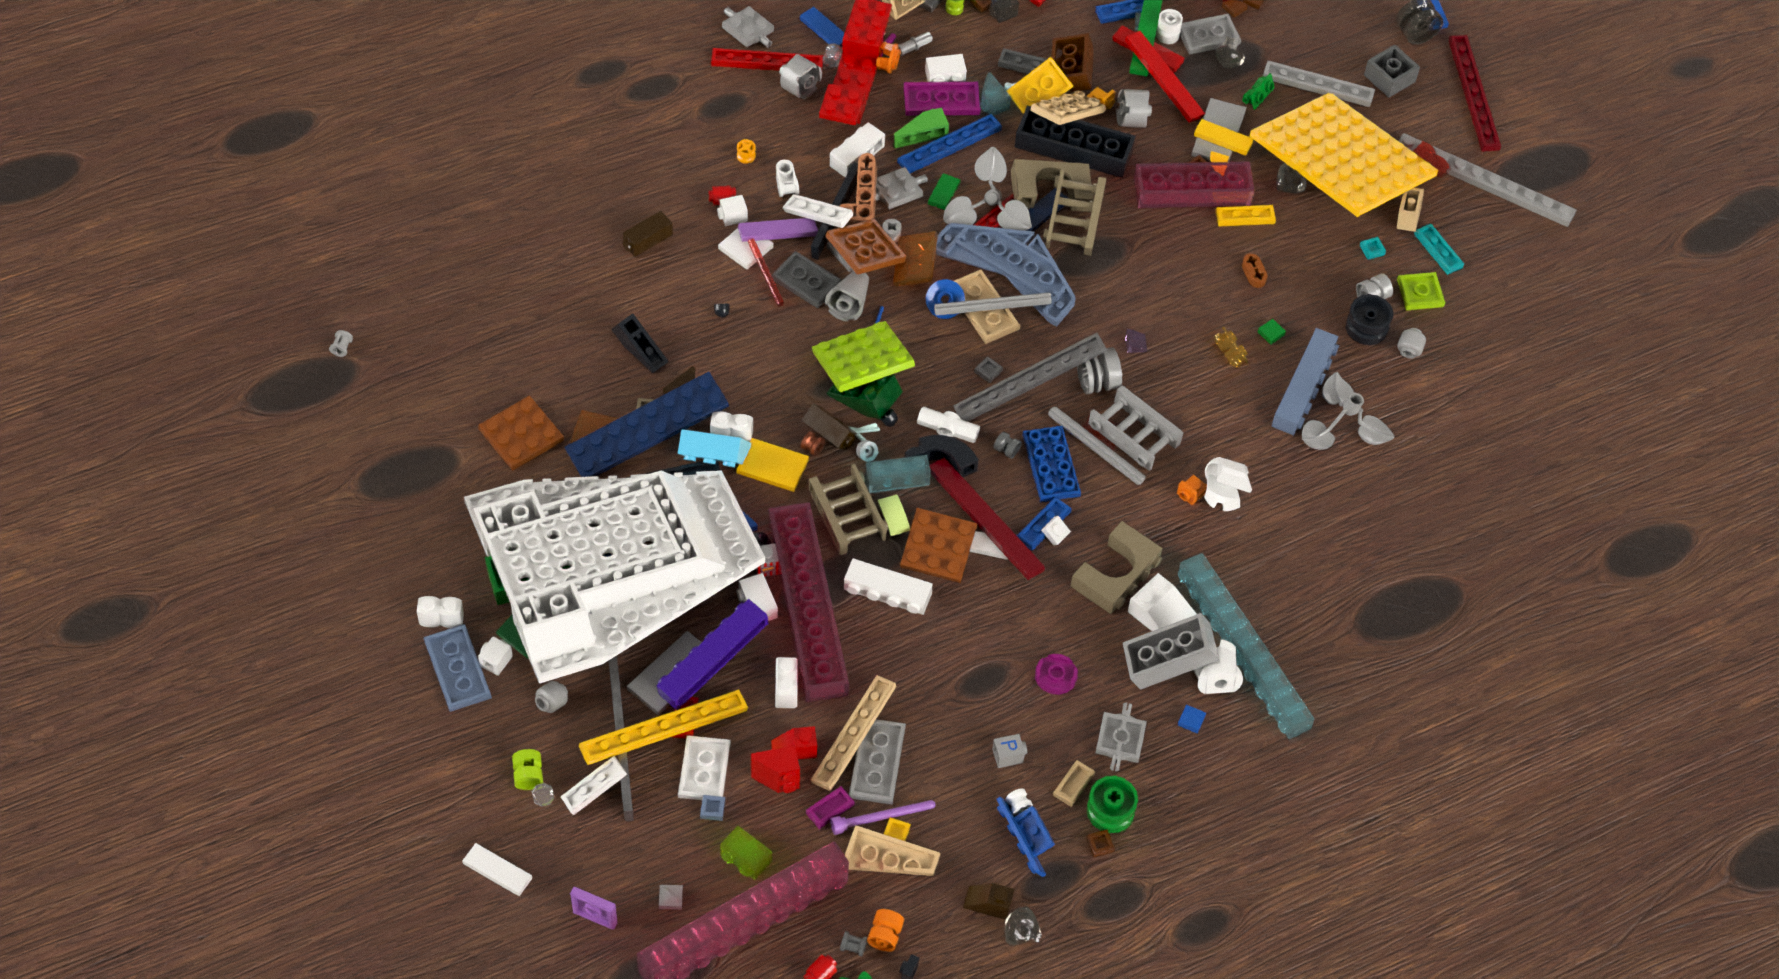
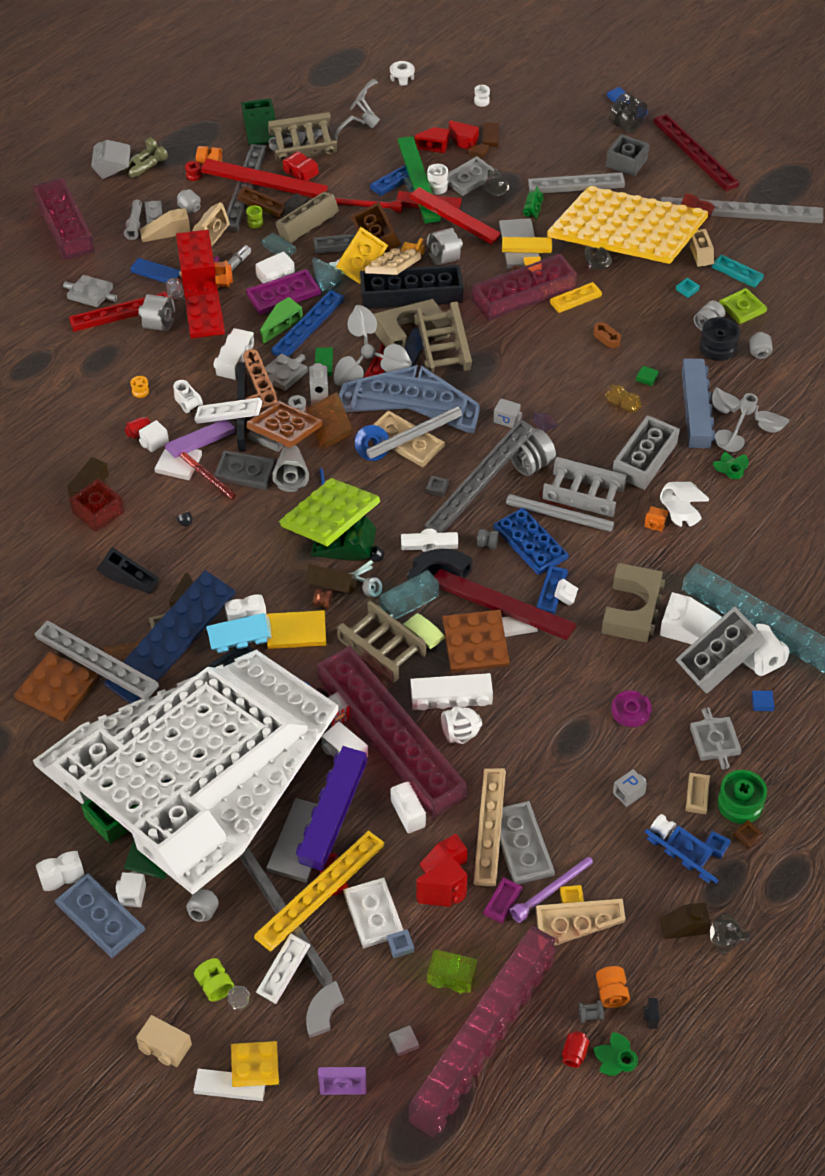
camera: 20 degrees left, 5 degrees down
none -> light grey plate [34,620,159,700]
none -> clear red brick [69,478,125,532]
none -> tan brick [136,1015,192,1067]
none -> yellow plate [231,1041,279,1087]
none -> clear light blue tile [261,233,296,256]
none -> dark tan brick [275,192,339,243]
none -> light grey tile [306,981,344,1038]
none -> light grey torso [309,363,329,407]
none -> red piece [335,198,403,213]
none -> white helmet [441,707,482,744]
none -> light grey brick [494,399,522,428]
none -> light grey brick [613,415,680,490]
none -> blue tile [704,831,731,859]
none -> green plate [713,452,749,479]

